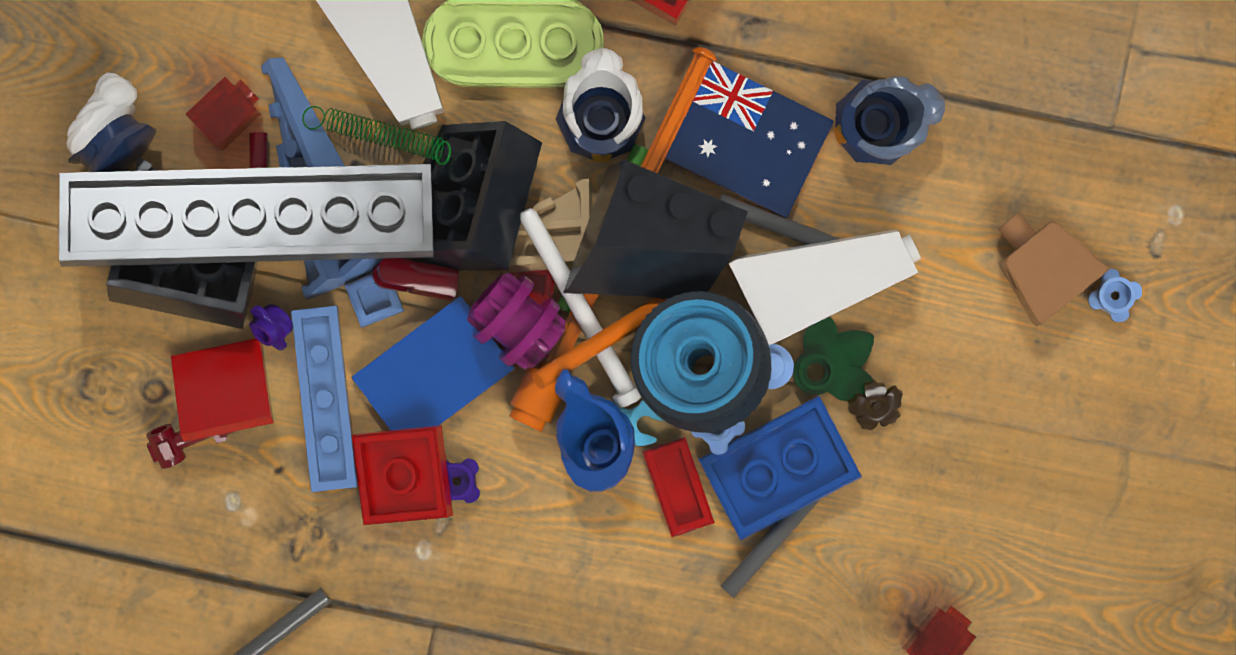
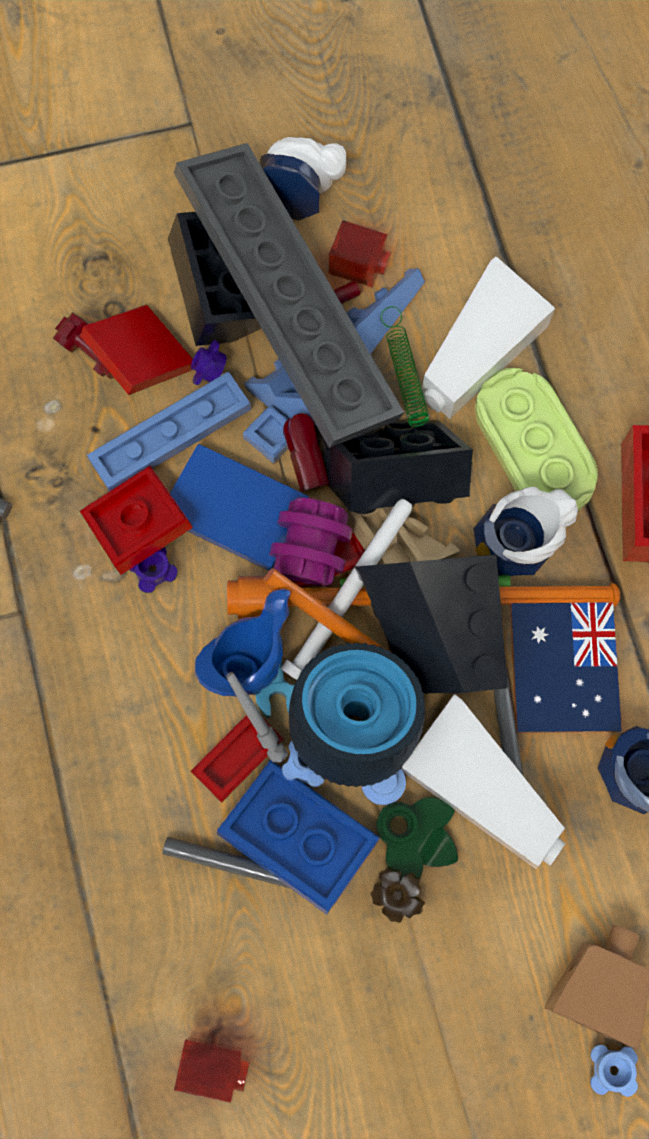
camera: 60 degrees right, 15 degrees down
none -> light grey piece [226,672,288,762]

